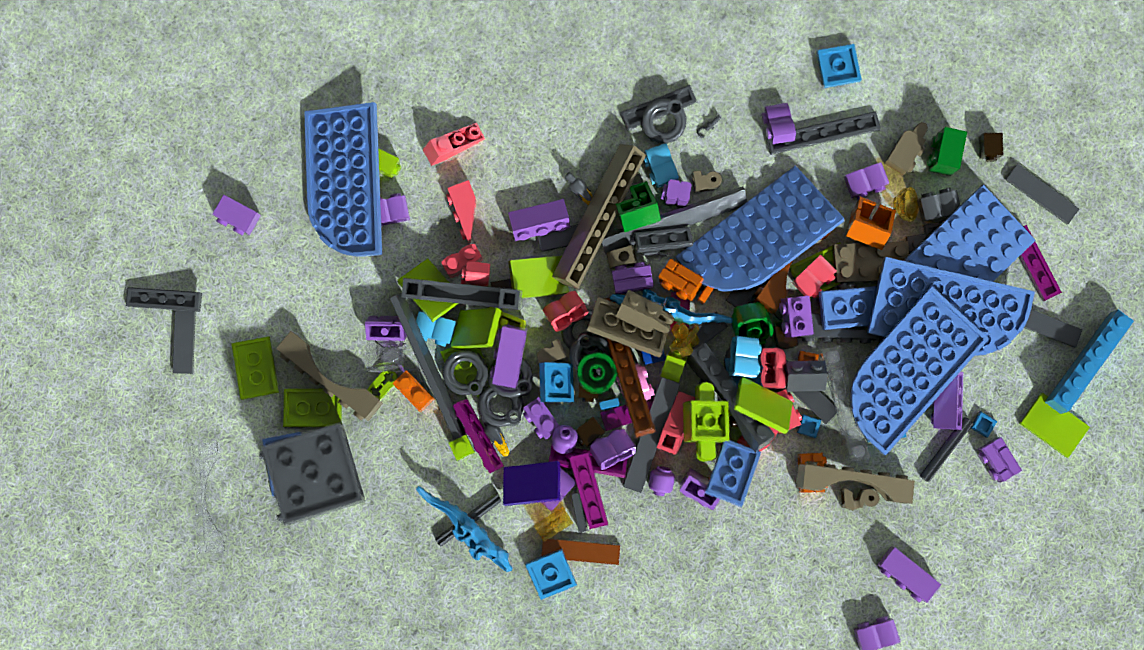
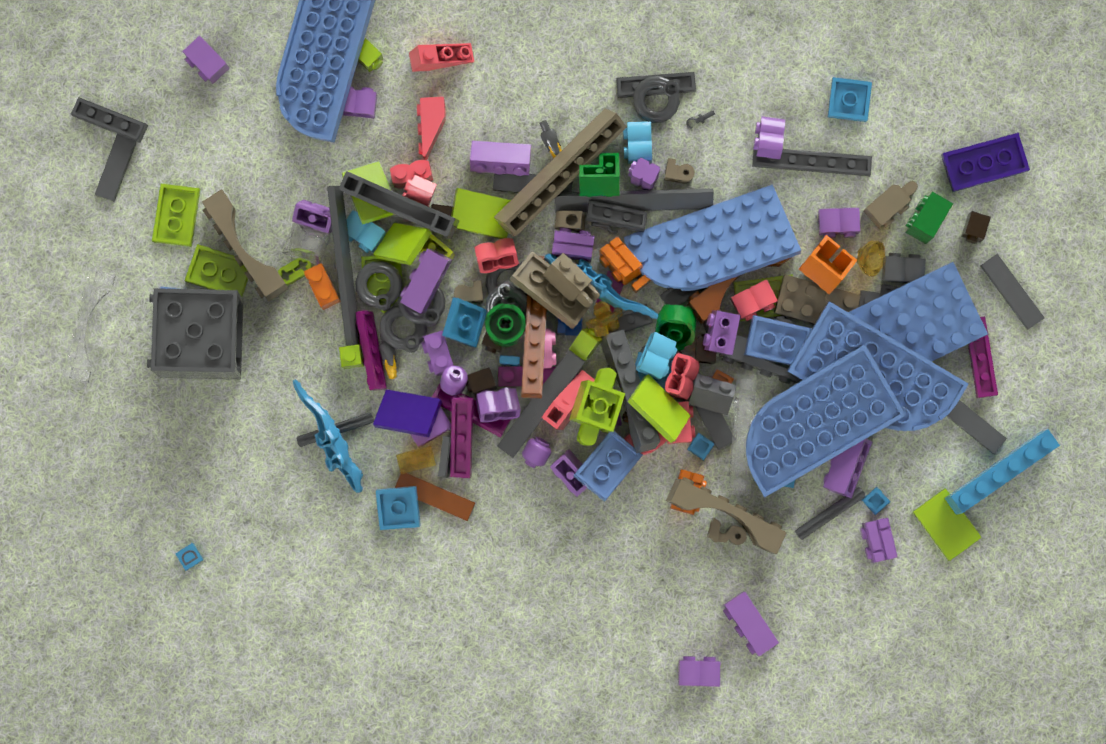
camera: 25 degrees right, 0 degrees up
none -> dark purple plate [941,132,1030,192]

